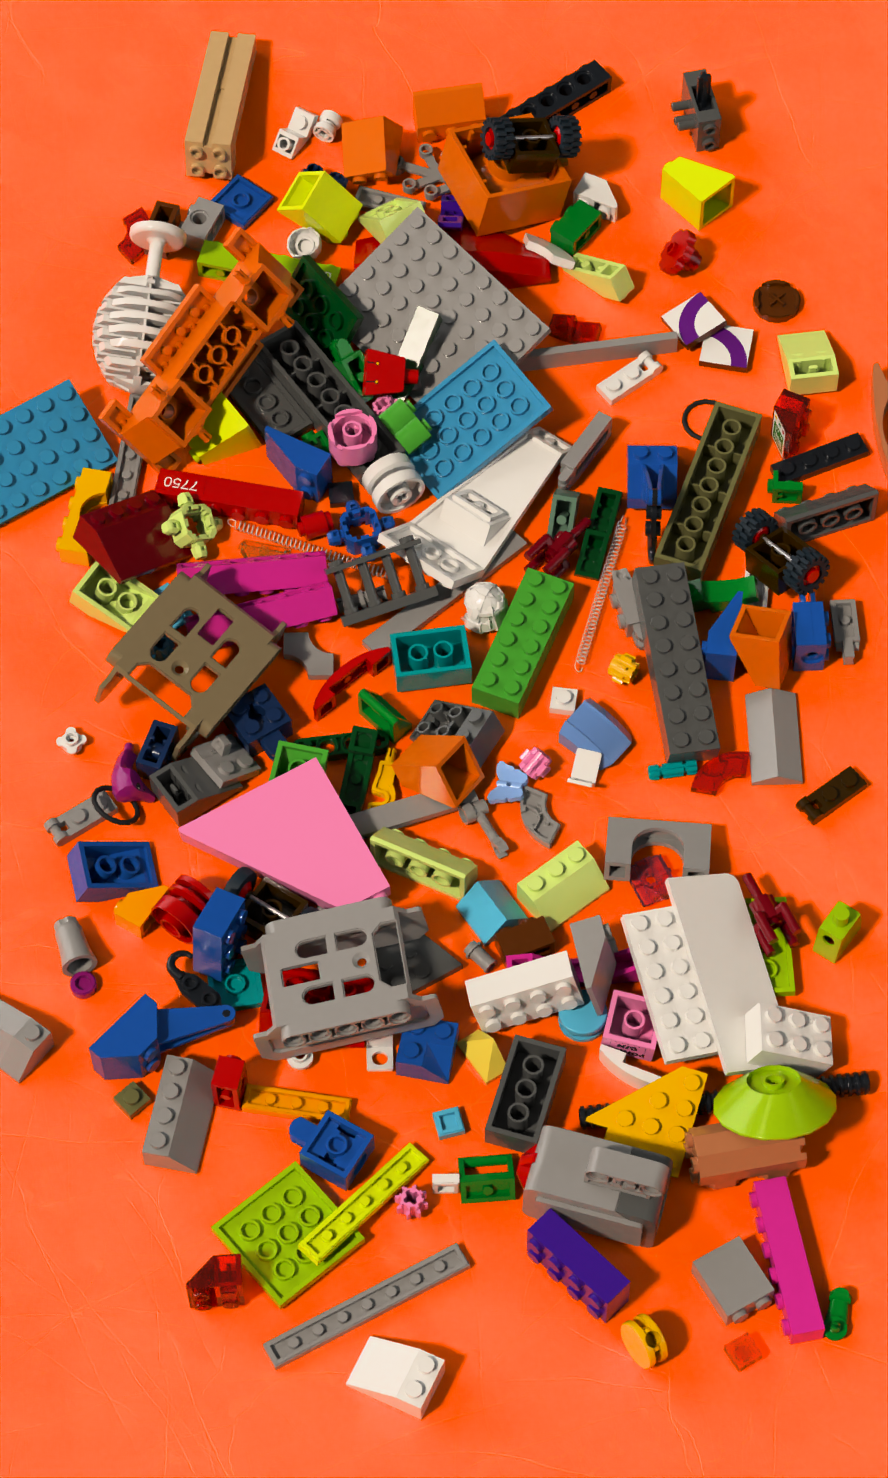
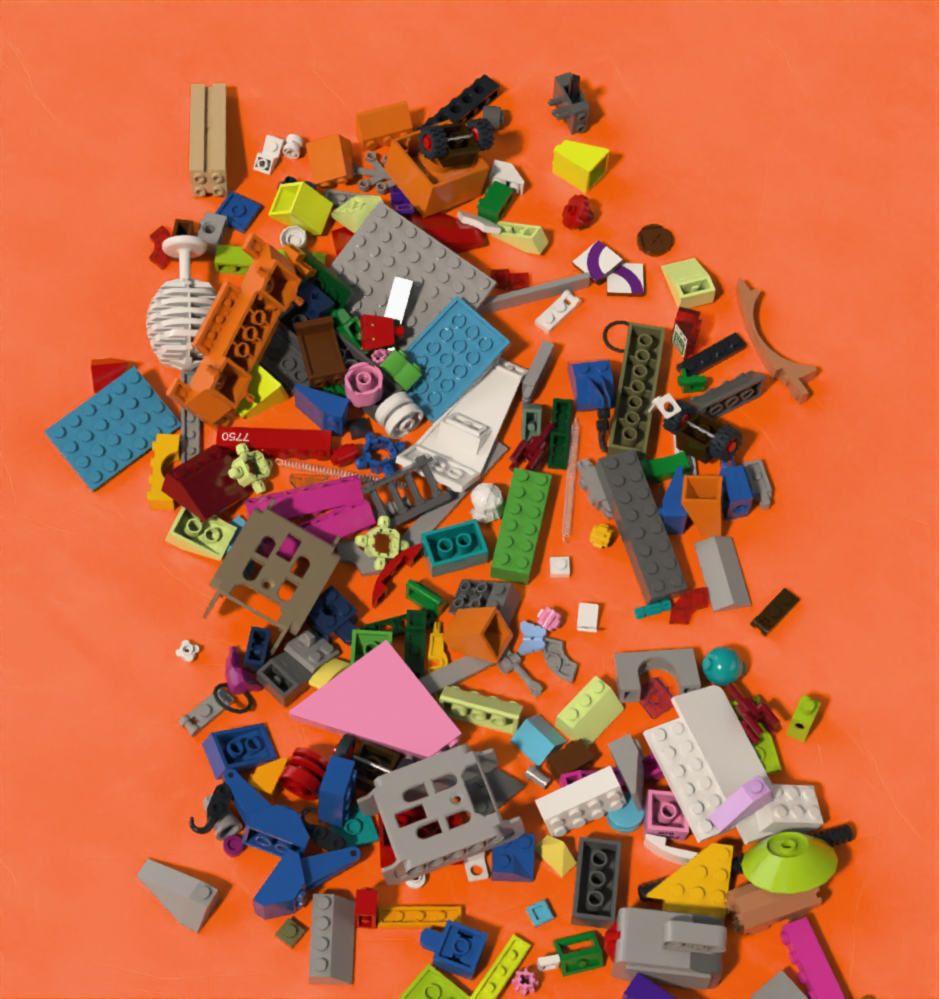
camera: 15 degrees left, 0 degrees up
medium blue slope [558,698,632,770] -> none
none -> red slope [91,358,128,393]
none -> blue slope [189,769,309,858]
none -> orange slope [283,244,317,277]
none -> dark blue brick [291,281,335,320]
none -> reddish brown panel [295,316,347,388]
none -> light yellow slope [309,658,350,689]
none -> yellowish green piece [355,516,409,571]
none -> dark grey piece [483,106,504,130]
none -> white bracket [648,393,681,419]
none -> teal brick [702,646,746,686]
none -> lavender slope [708,775,773,834]

